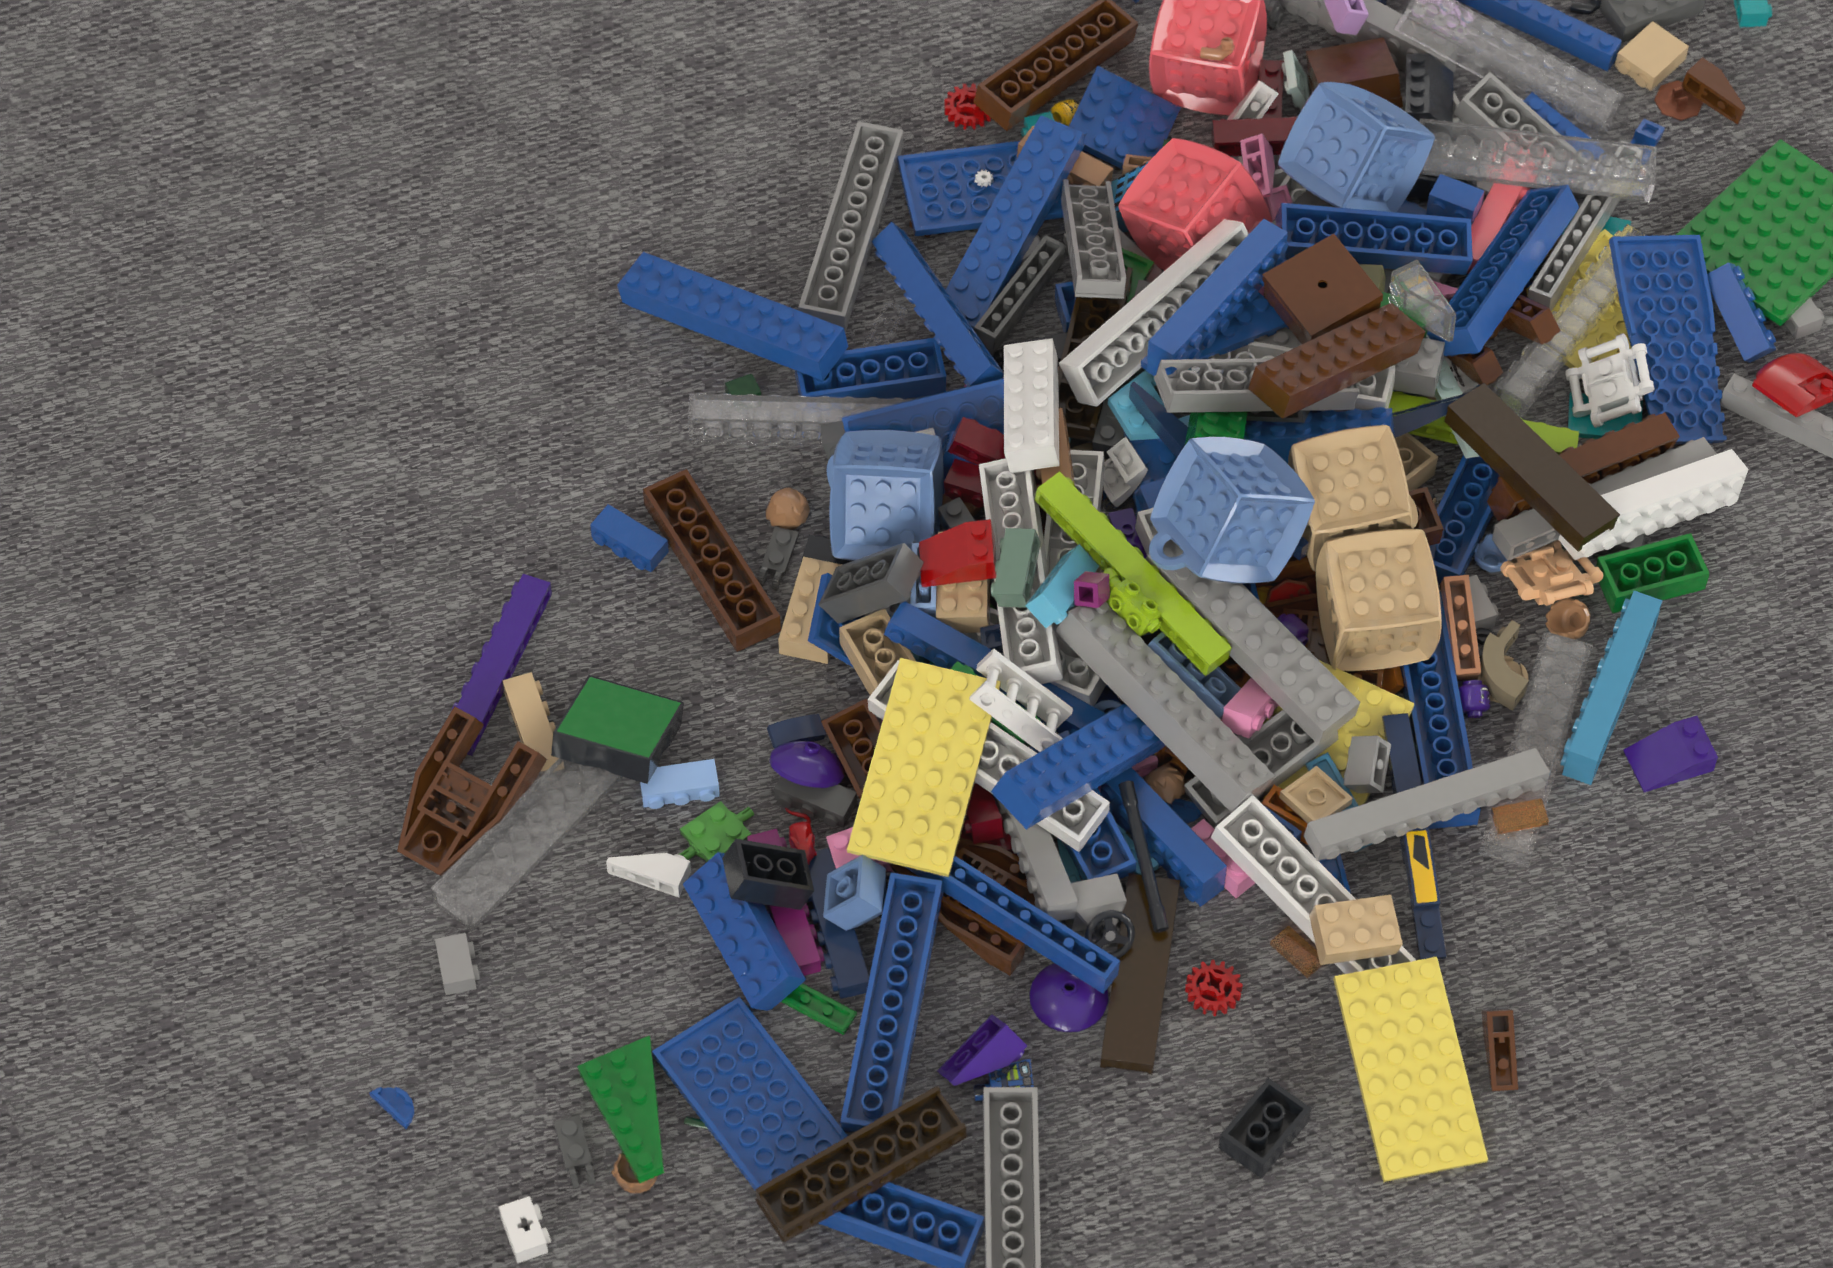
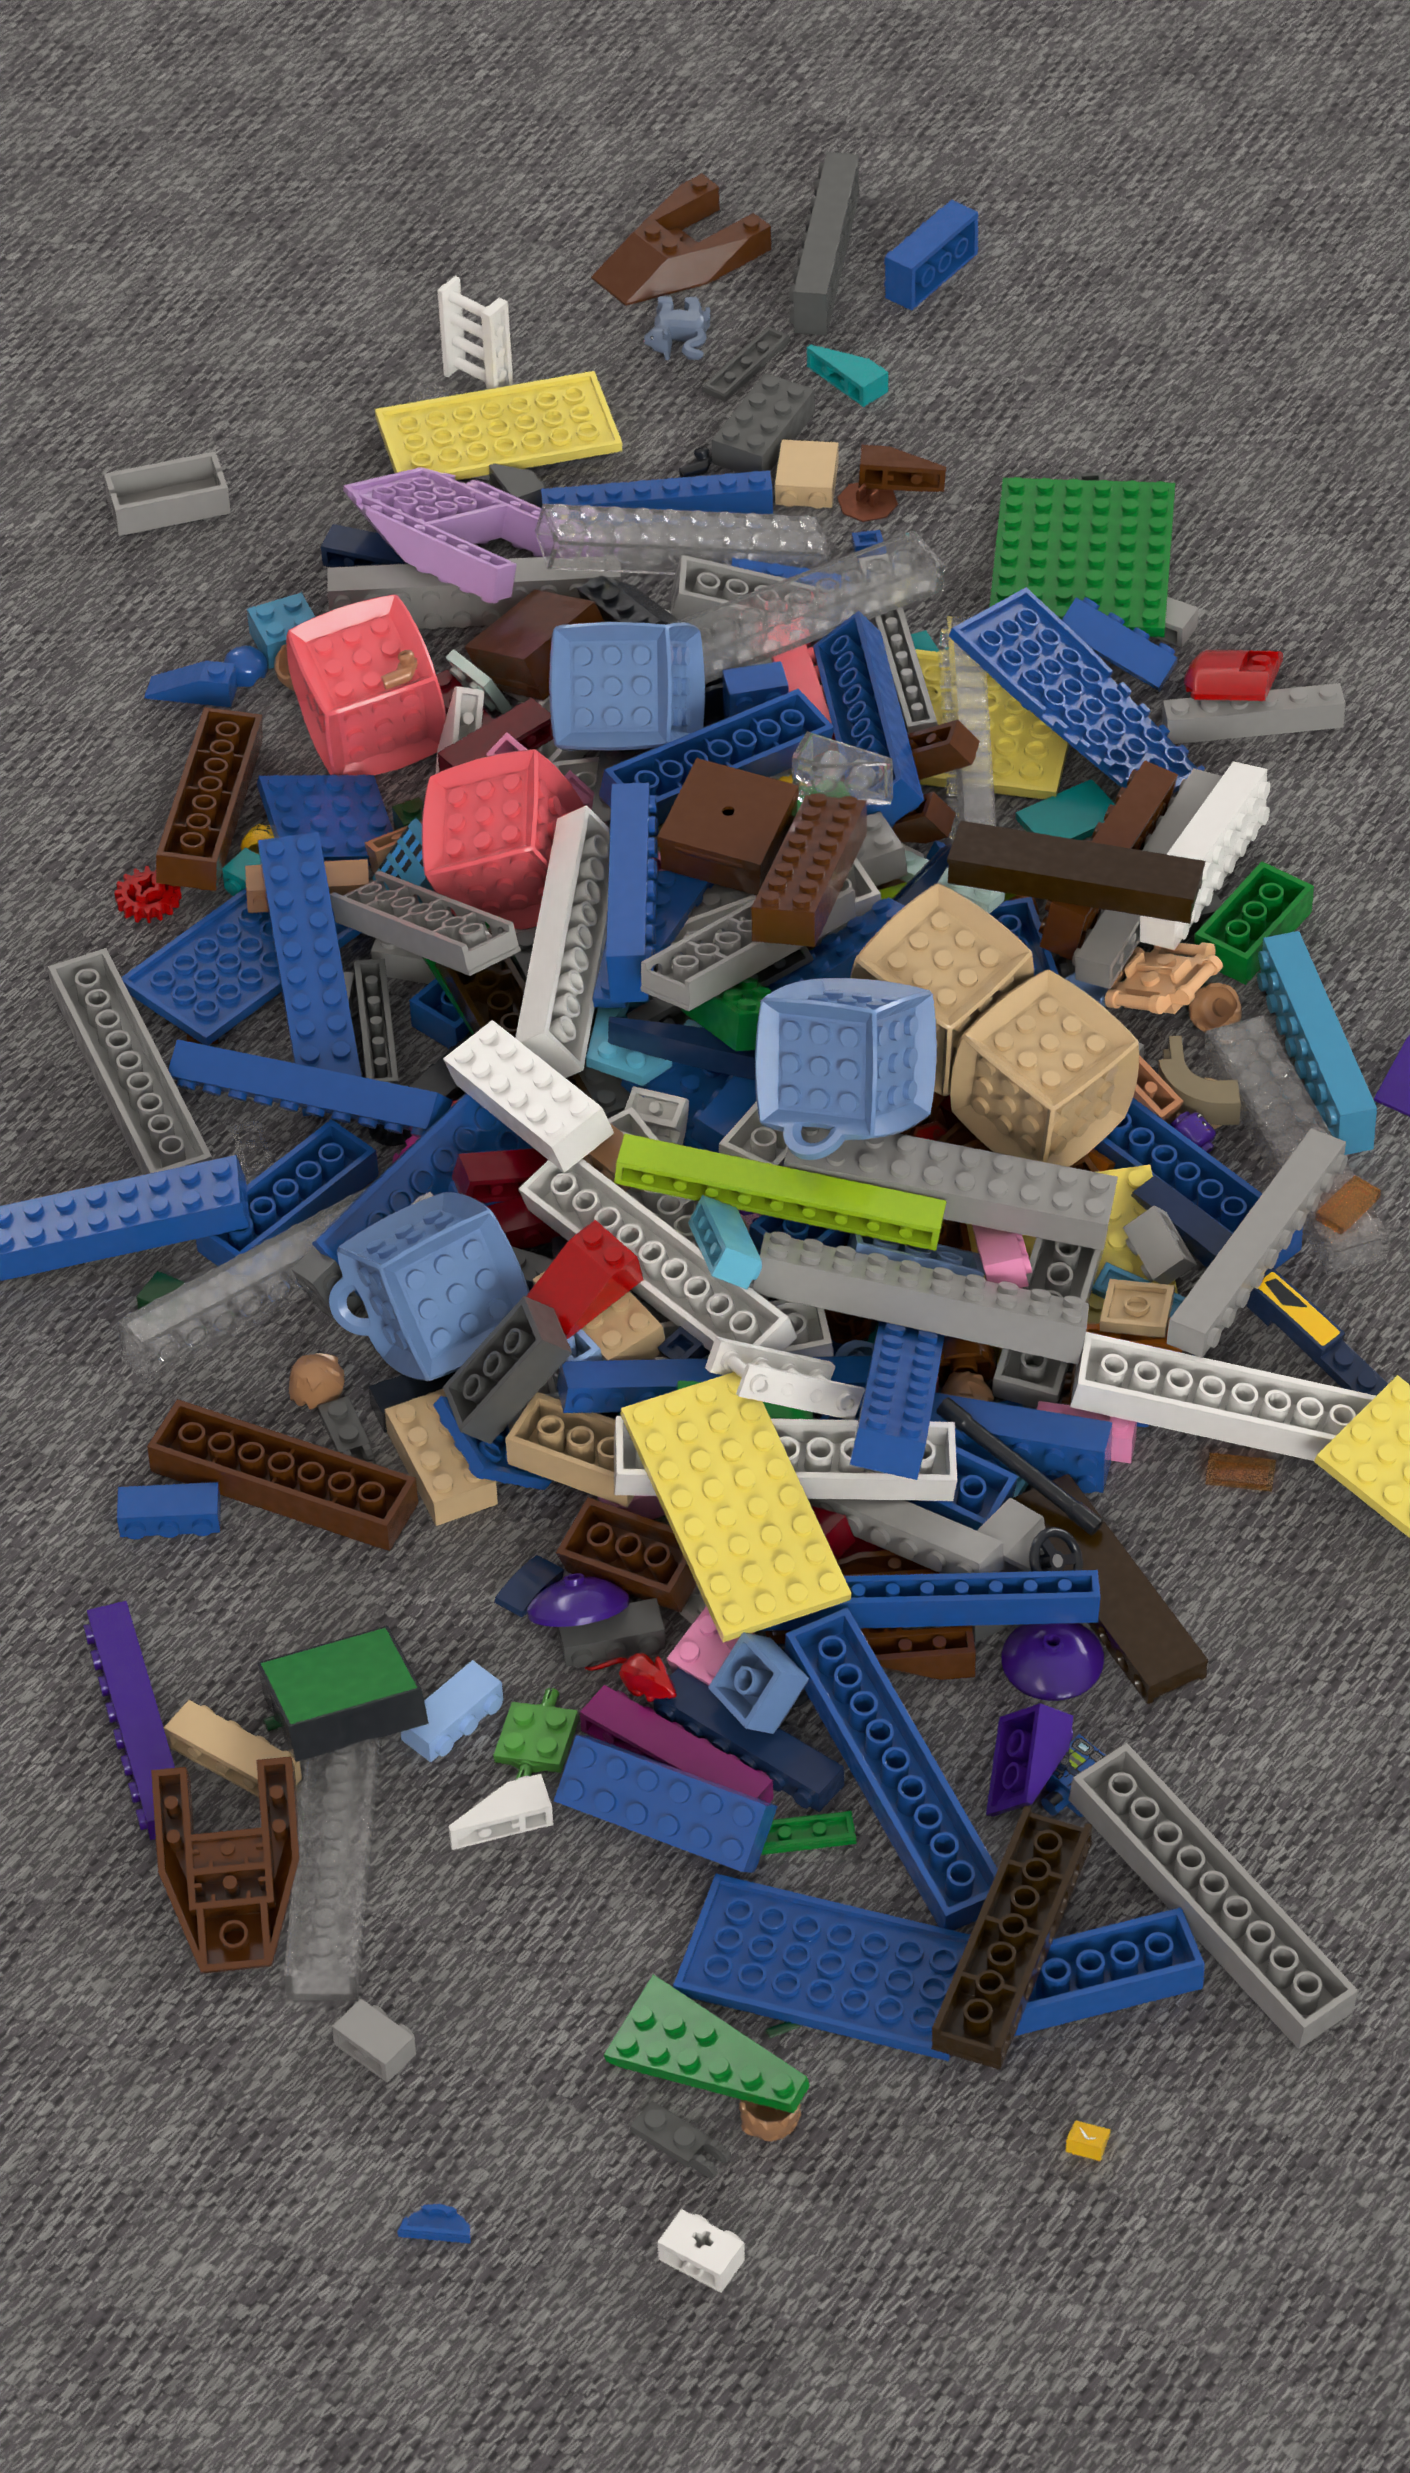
camera: 35 degrees left, 10 degrees down
black brick [722,839,814,910] -> none
white piece [975,169,993,188] -> none
sand green brick [991,528,1041,608] -> none
magenta brick [1074,571,1110,608] -> none
lime brick [1103,567,1162,637] -> none
red gear [1185,960,1243,1016] -> none
black brick [1219,1078,1311,1179] -> none
tan brick [1309,895,1403,965] -> none
white brick [1565,333,1655,428] -> none

